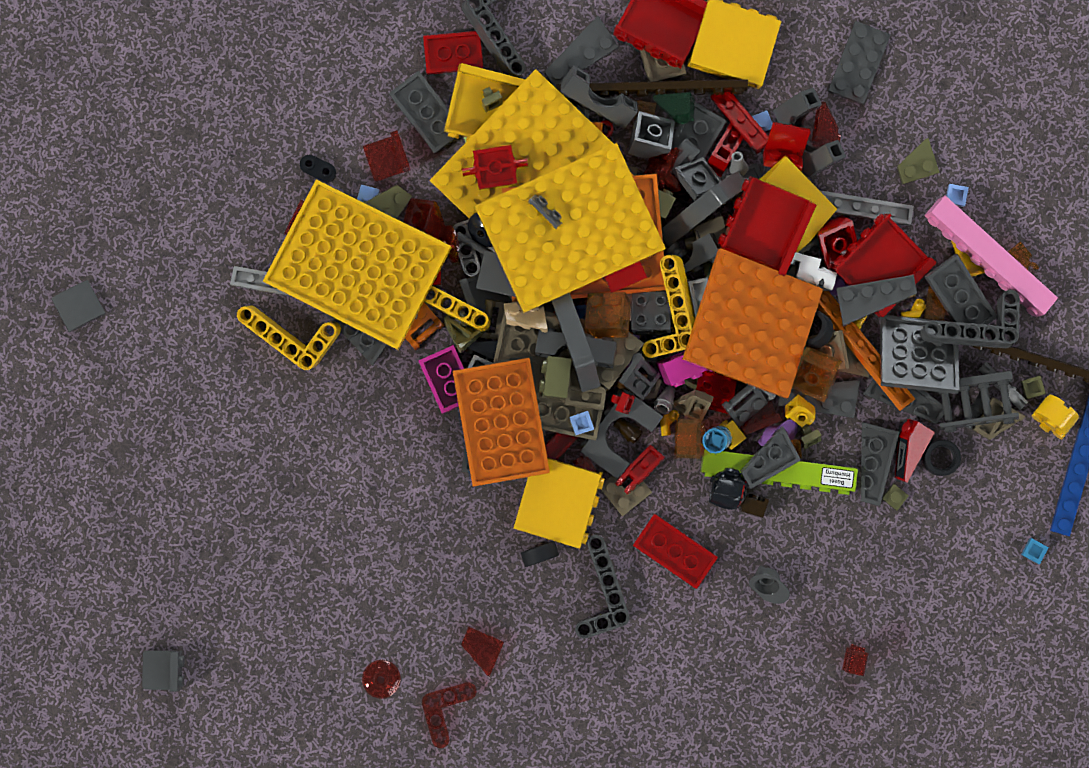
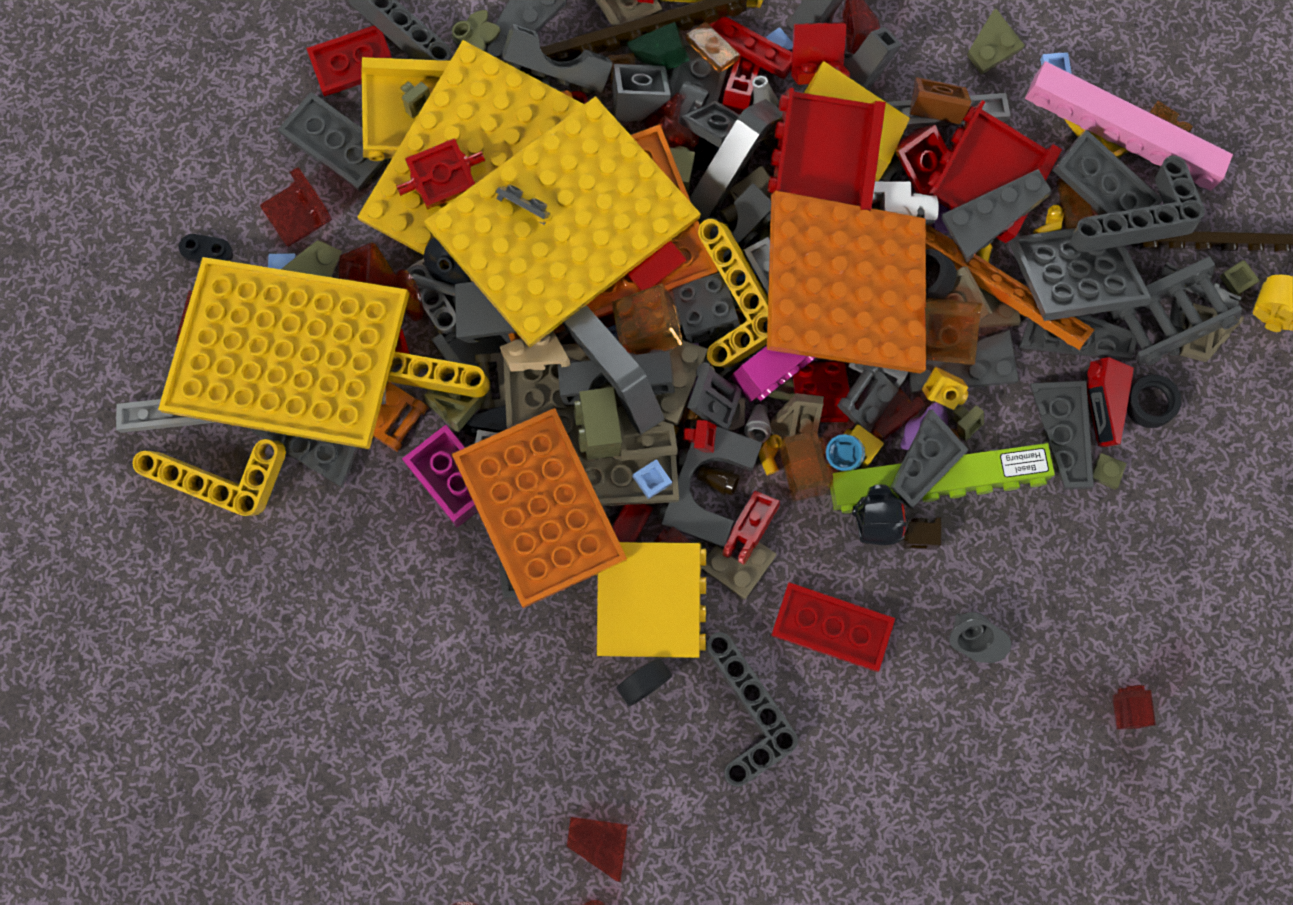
camera: 15 degrees left, 10 degrees down
none -> olive plate [452,10,501,51]
none -> clear orange plate [686,22,740,73]
none -> dark orange slope [909,77,972,124]

